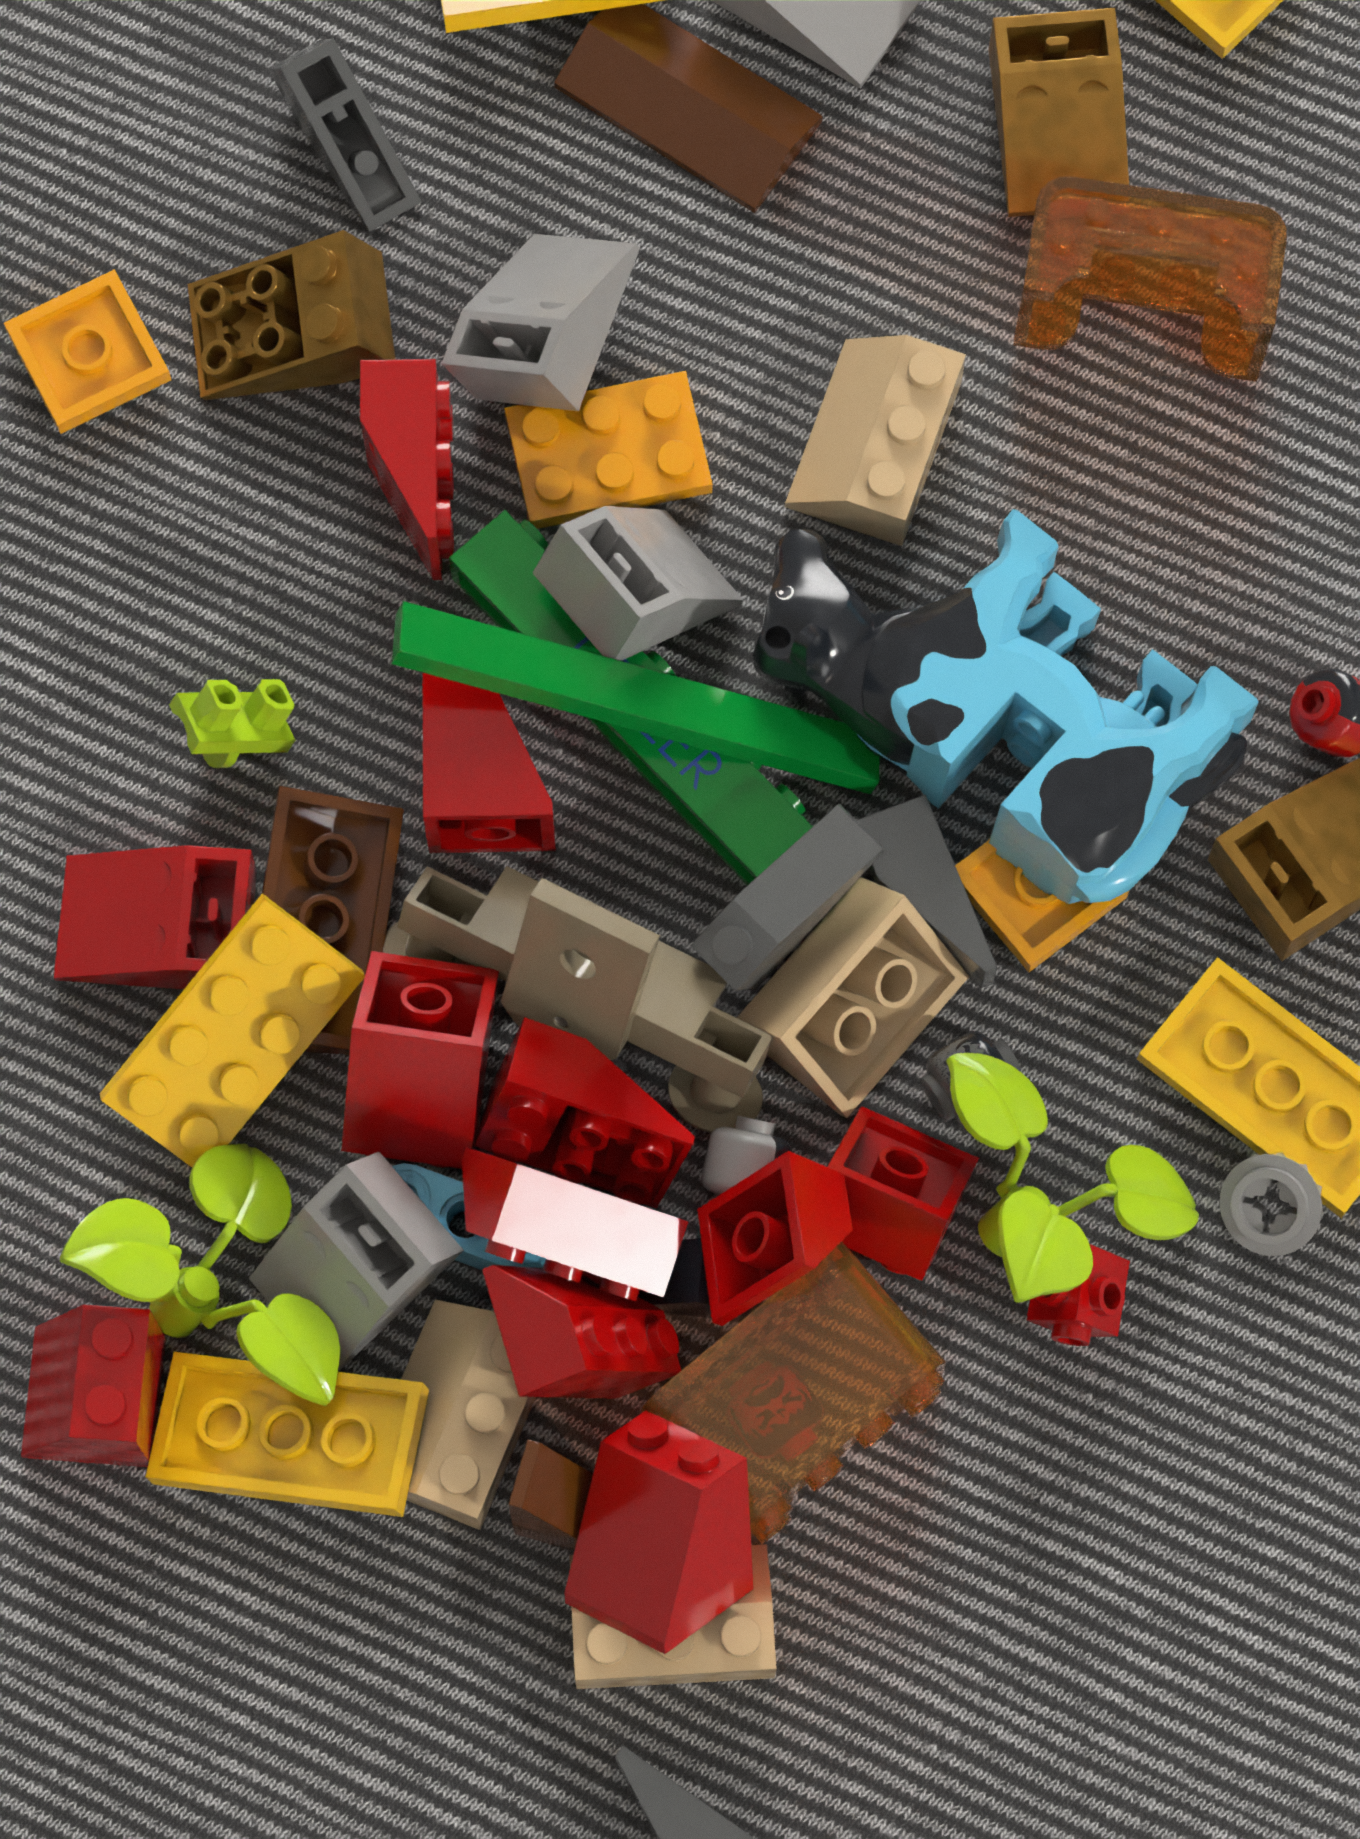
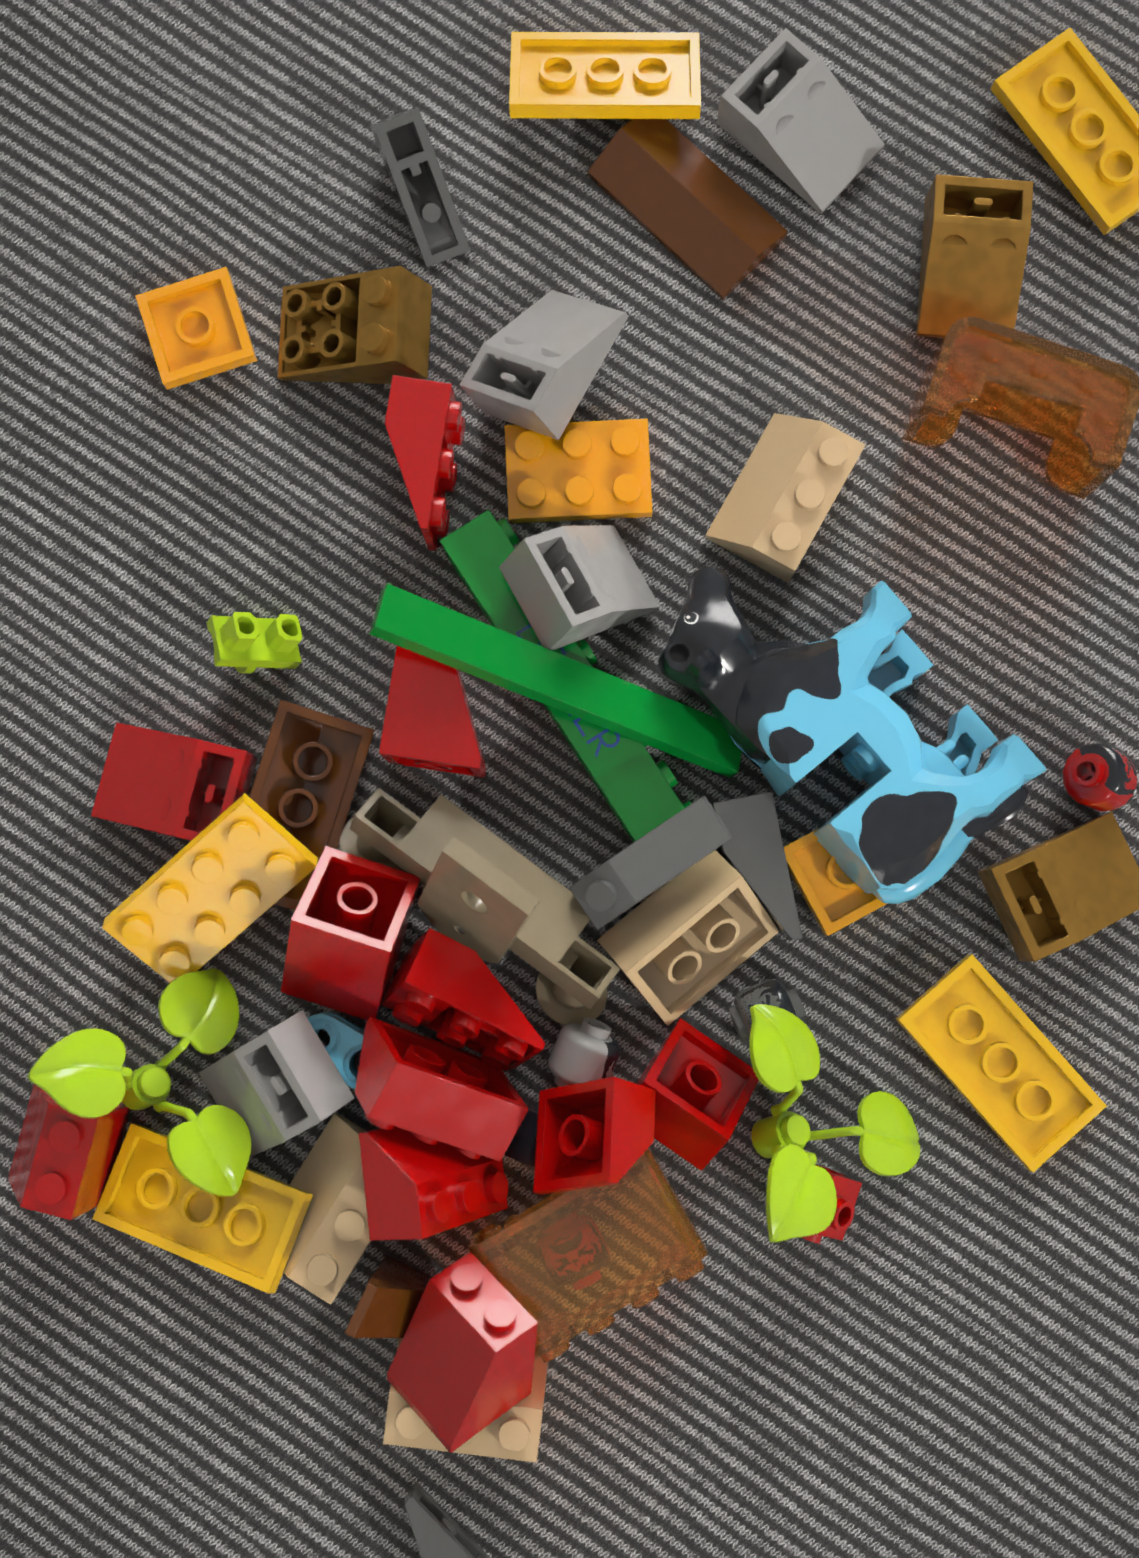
camera: 15 degrees right, 10 degrees up
light grey gear [1220,1152,1324,1256] -> none

